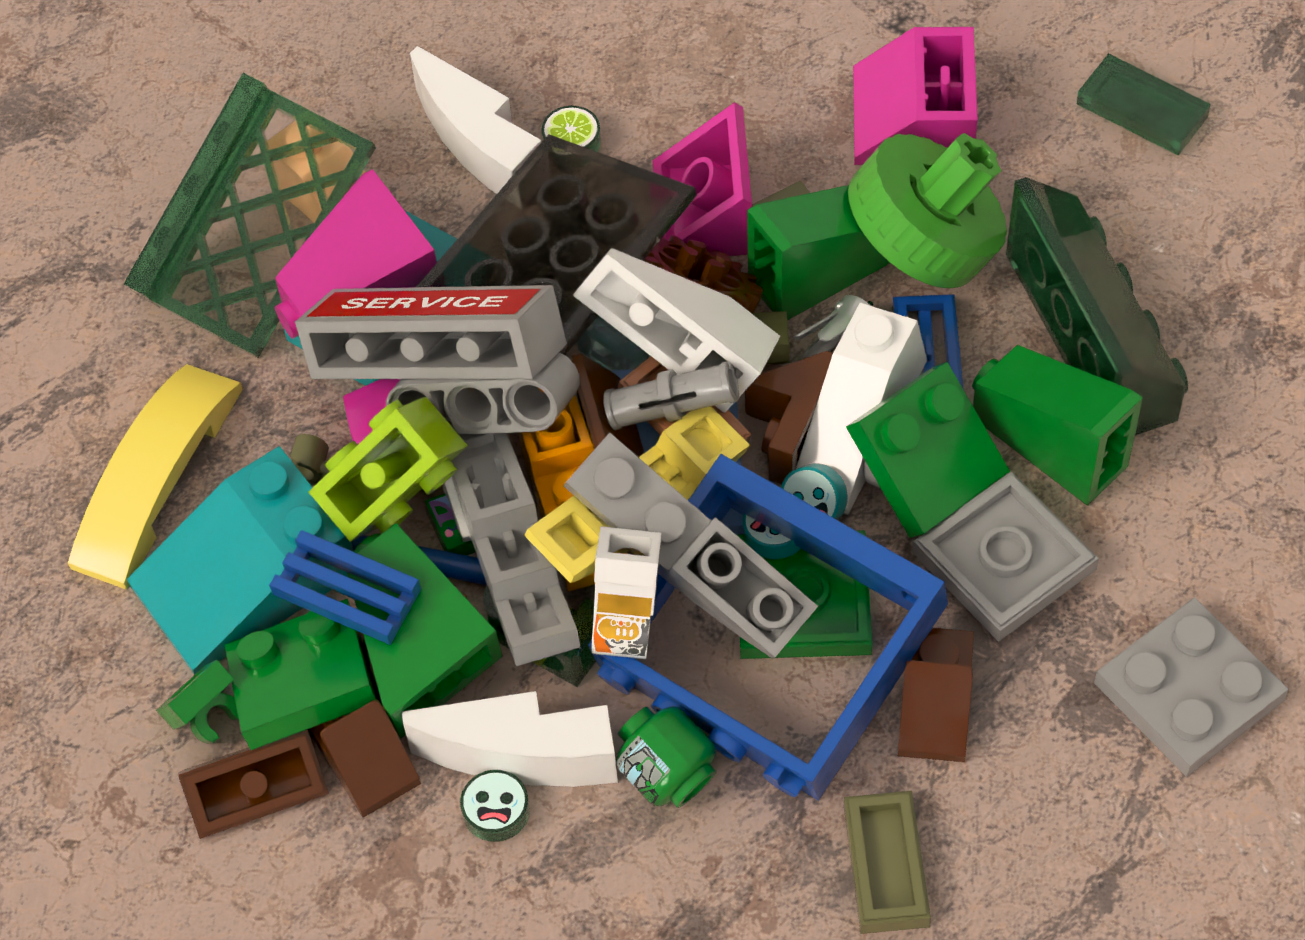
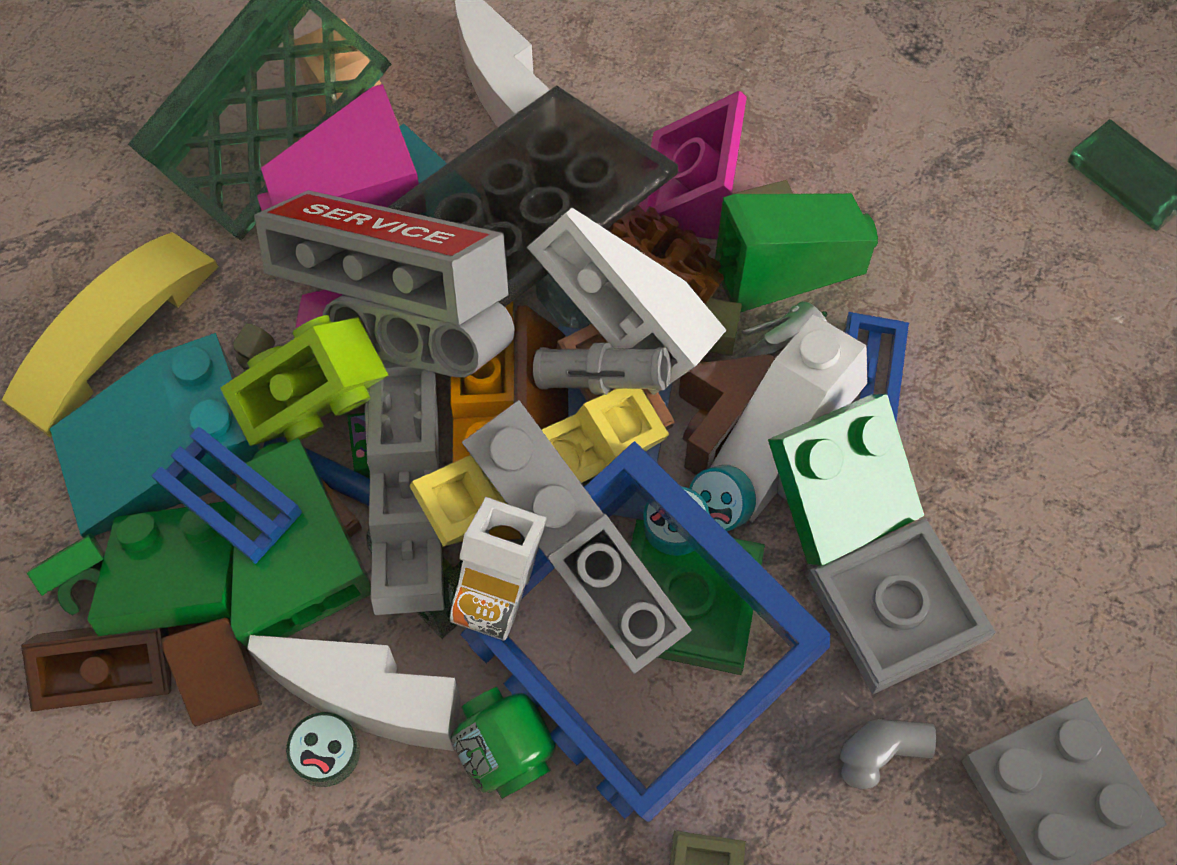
camera: 10 degrees right, 5 degrees up
tile [541,105,601,164] -> none
bright green piece [848,133,1007,288] -> none
dark pink slope [853,27,978,165] -> none
reddish brown slope [897,628,974,762] -> none
green slope [972,345,1143,506] -> none
clear green slope [1006,177,1188,436] -> none
none -> light grey arm [840,719,936,789]

